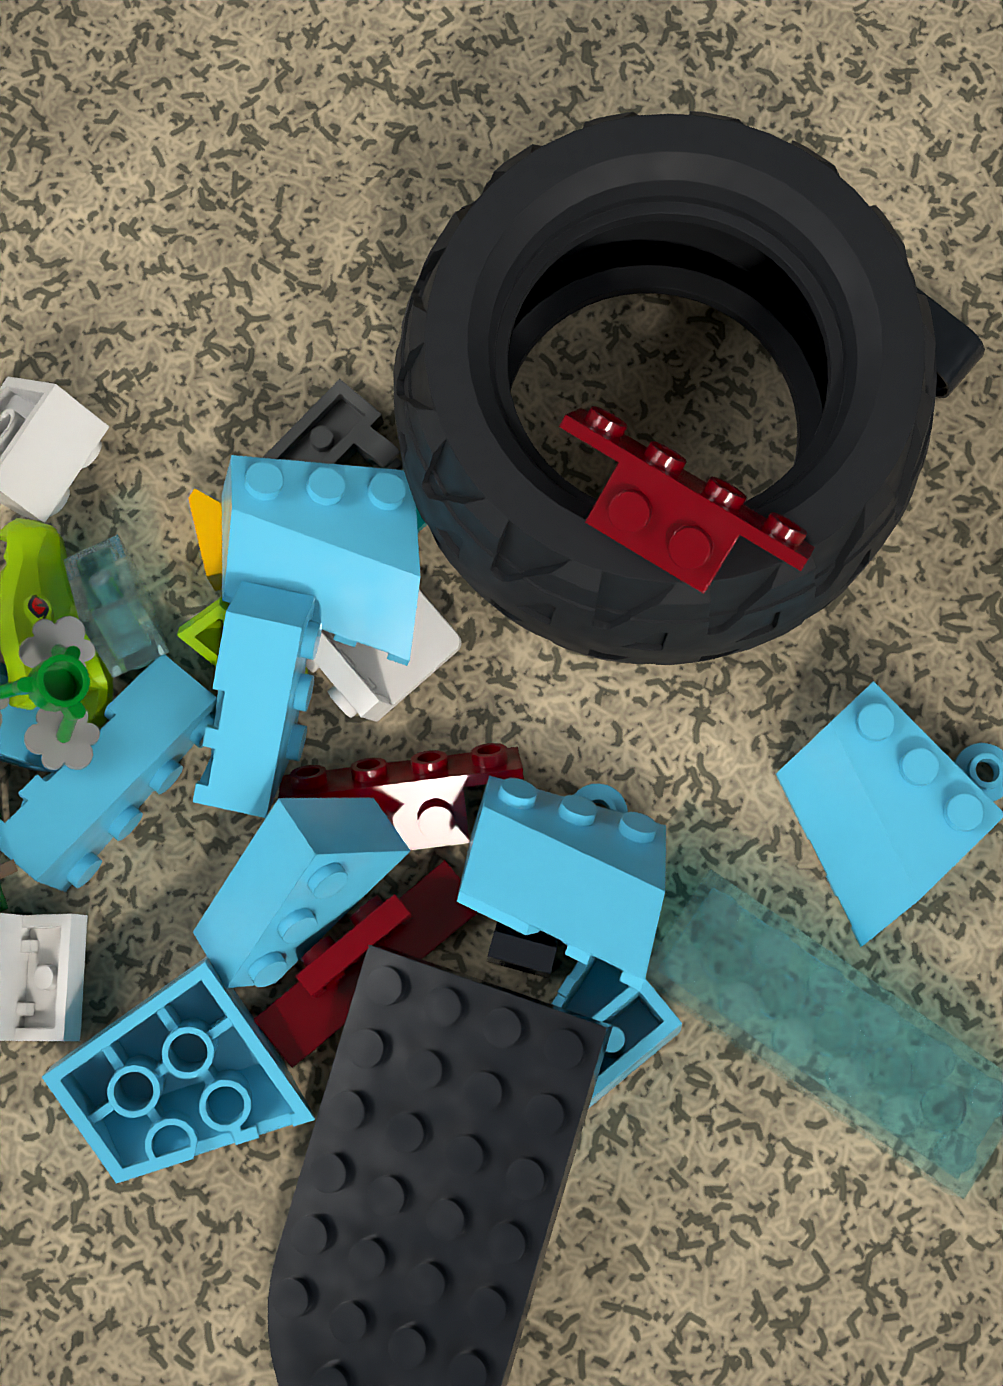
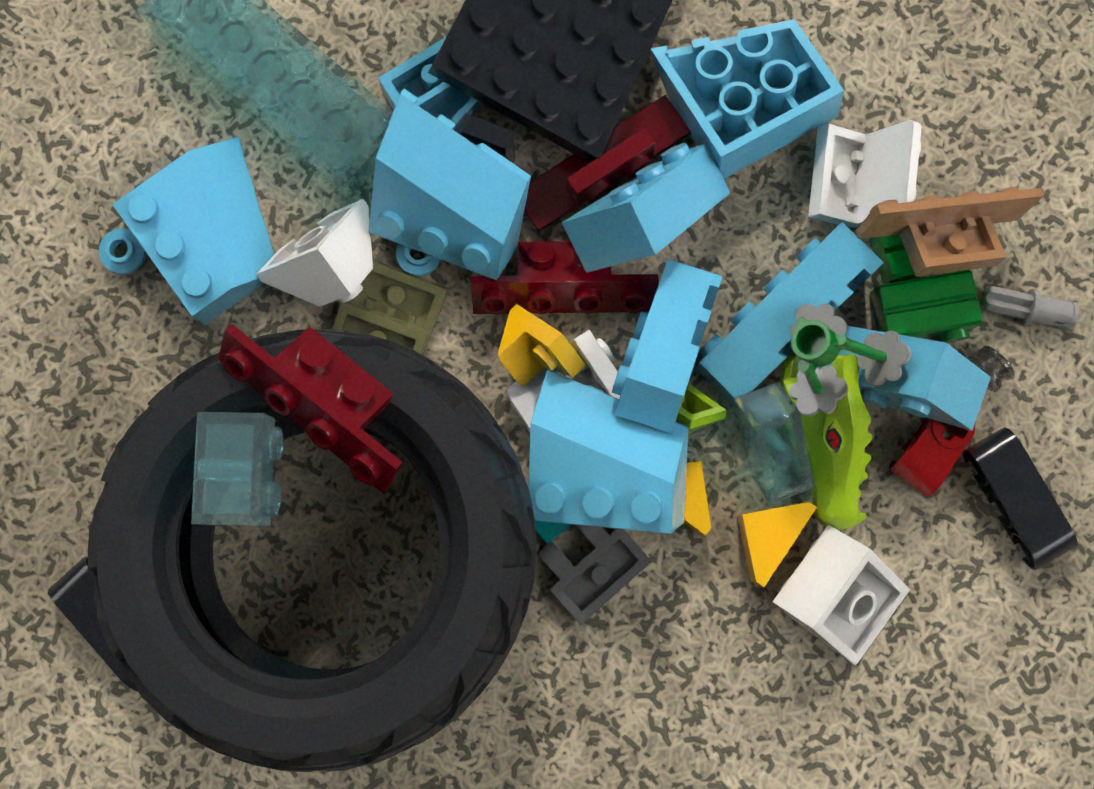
camera: 165 degrees left, 5 degrees up
none -> clear light blue brick [191,412,283,527]
none -> white slope [256,199,373,306]
none -> olive slope [332,259,450,355]
none -> yellow slope [498,304,586,386]
none -> yellow slope [737,502,817,587]

